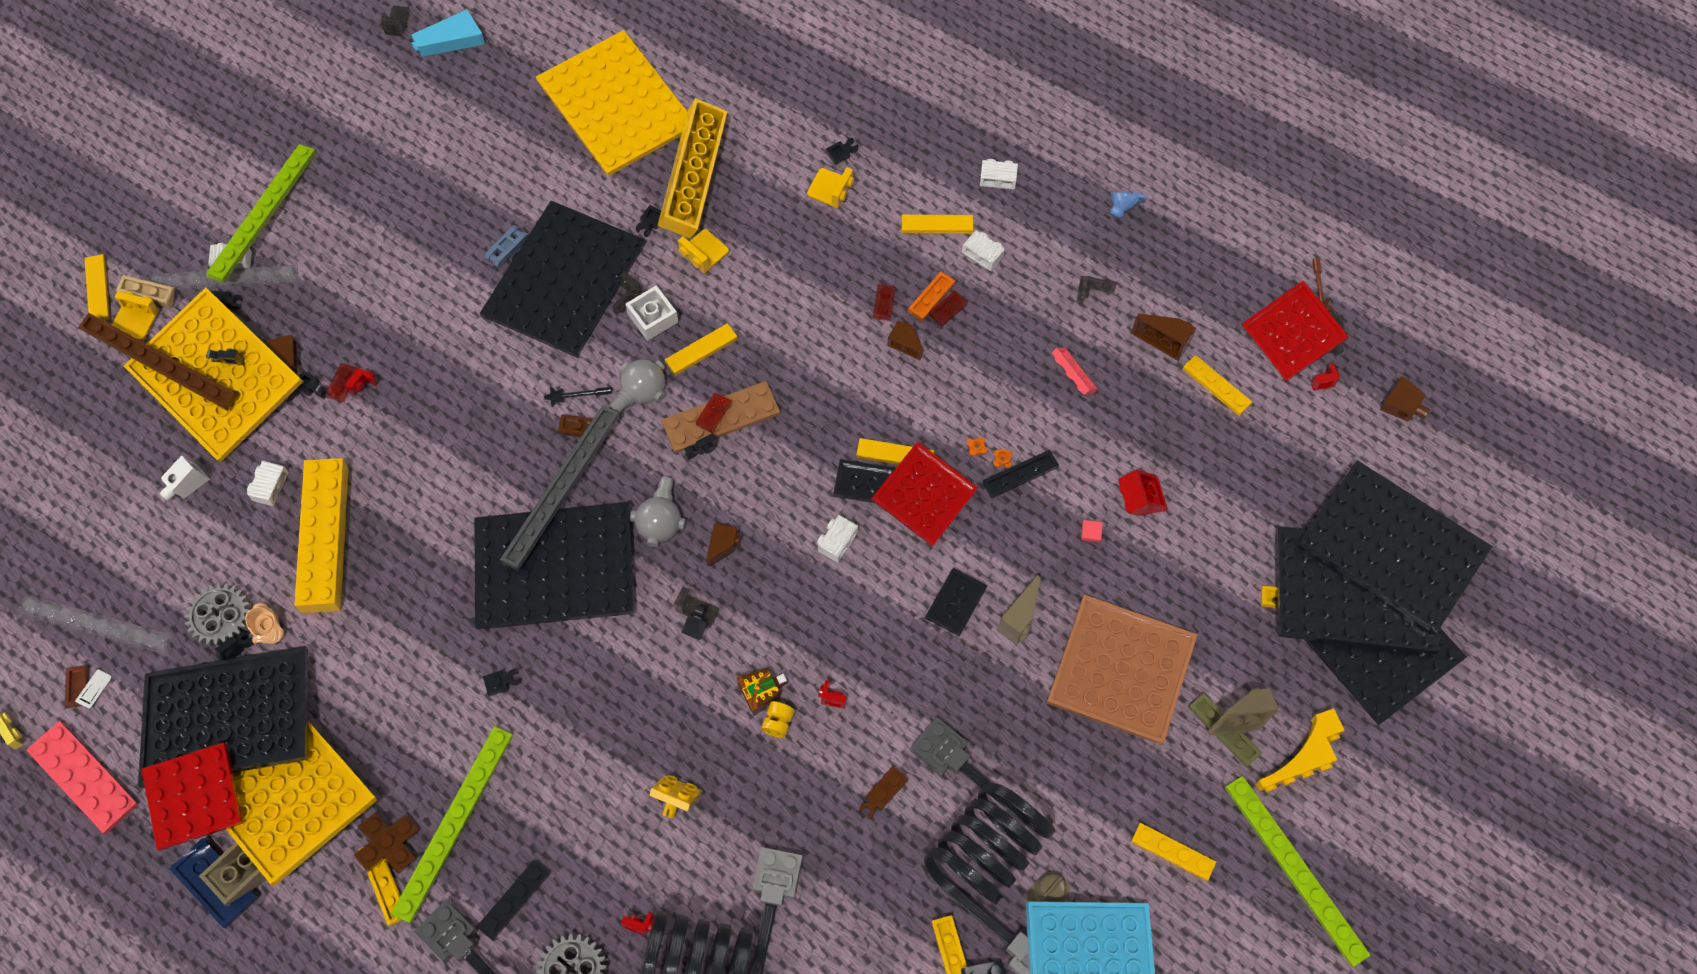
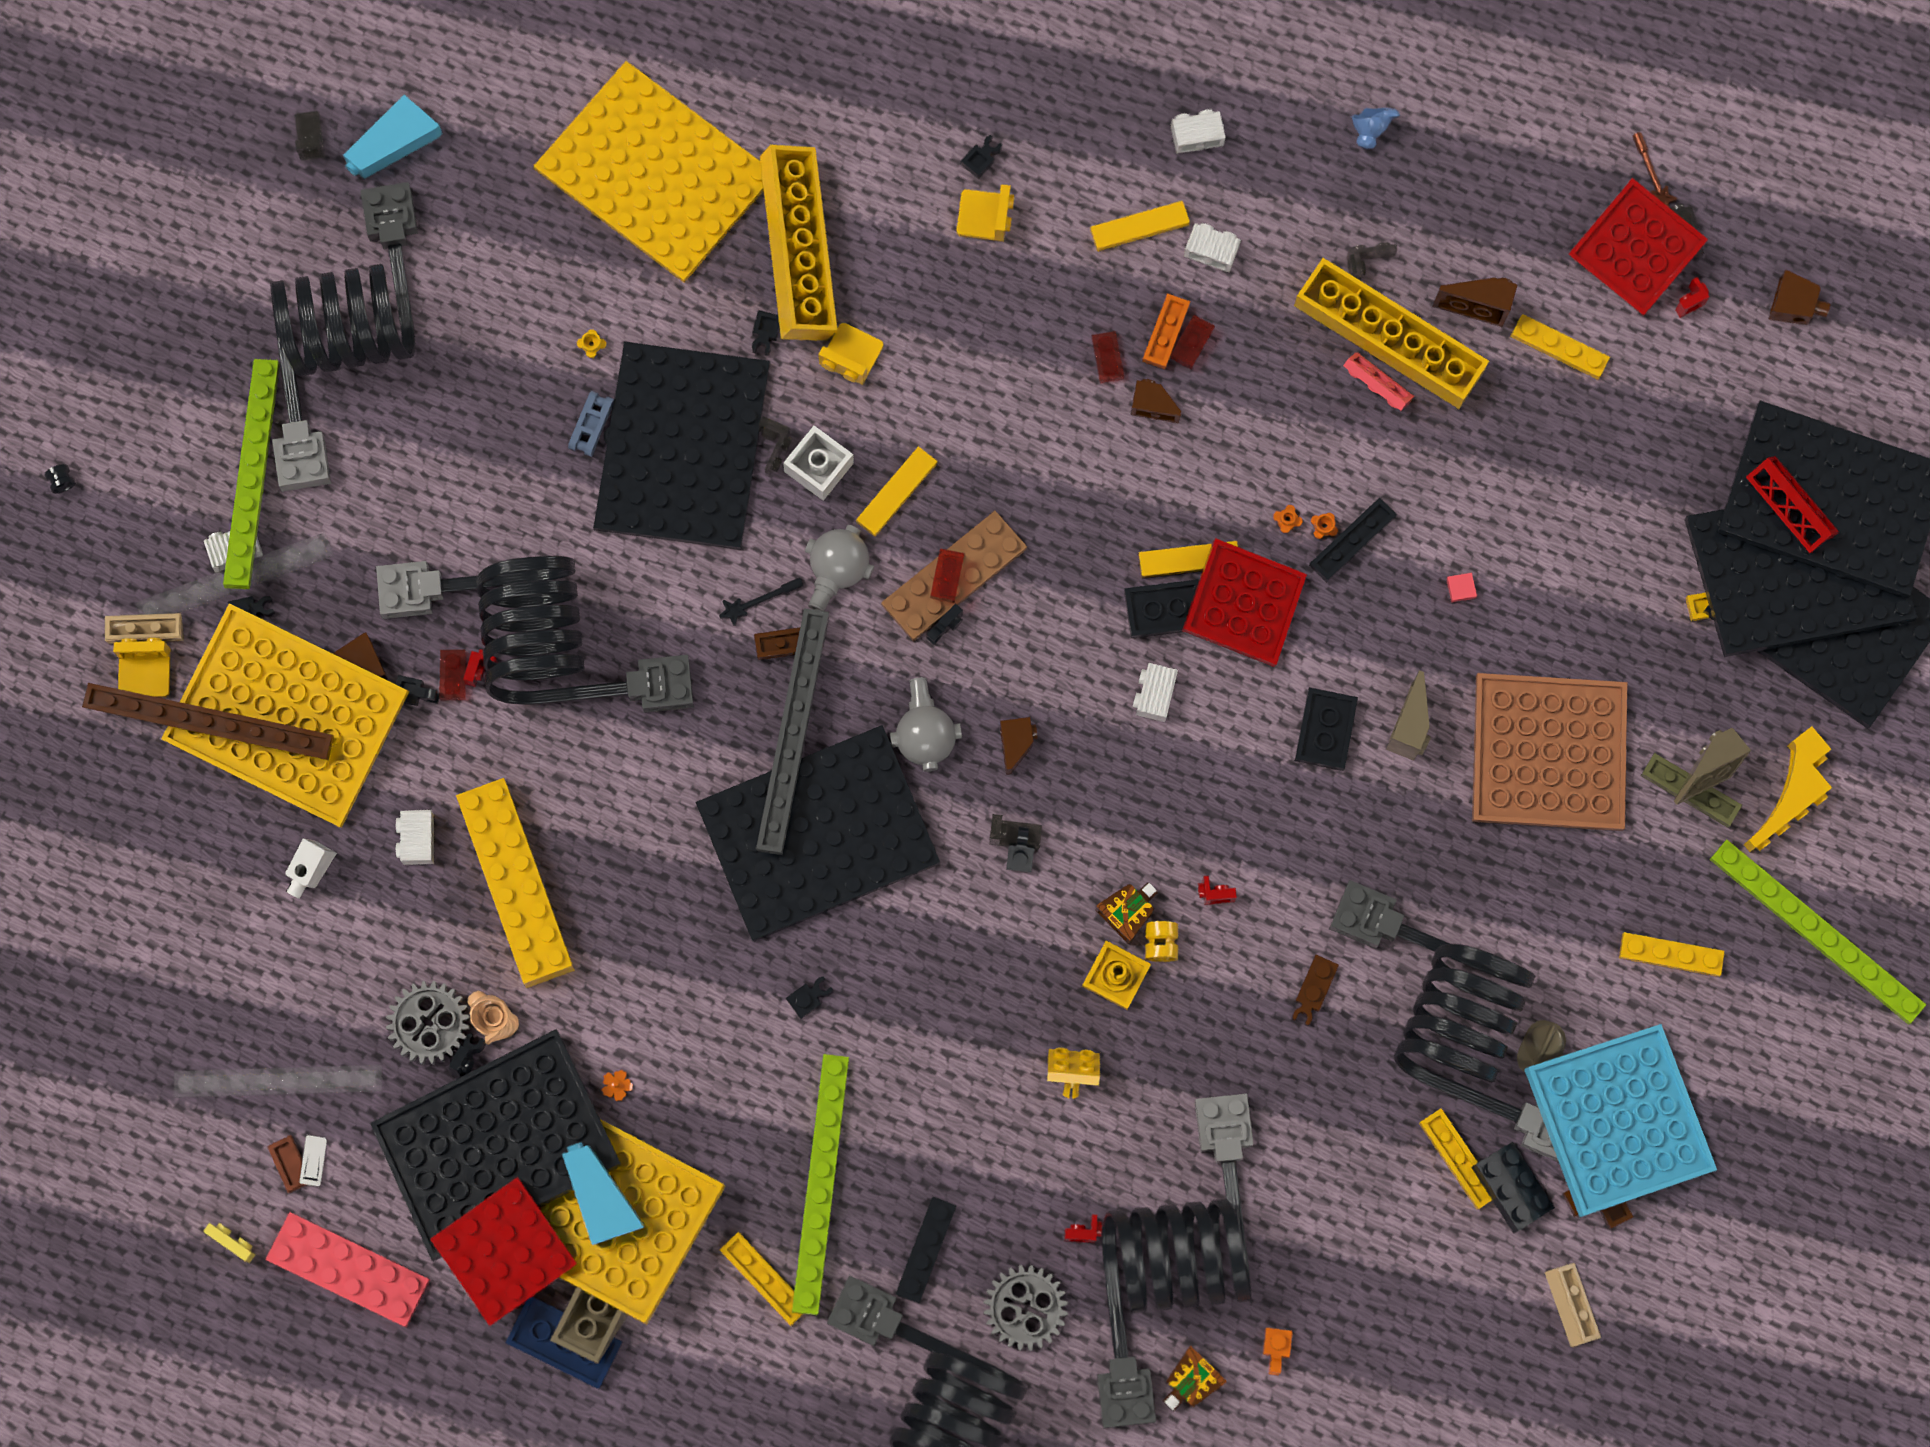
camera: 20 degrees left, 10 degrees up
yellow tile [85,254,110,321] -> none
black plate [206,349,245,365] -> none
reddish brown plate [354,812,419,874] -> none
red slope [1118,470,1168,516] -> none
none -> black wheel [44,464,76,494]
none -> black piece [270,182,418,492]
none -> black piece [376,556,694,713]
none -> medium azure slope [562,1142,644,1245]
none -> yellow plate [577,329,606,358]
none -> orange plant [601,1070,633,1101]
none -> yellow plate [1082,941,1151,1010]
none -> yellow brick [1294,258,1489,409]
none -> red fence [1746,456,1839,553]

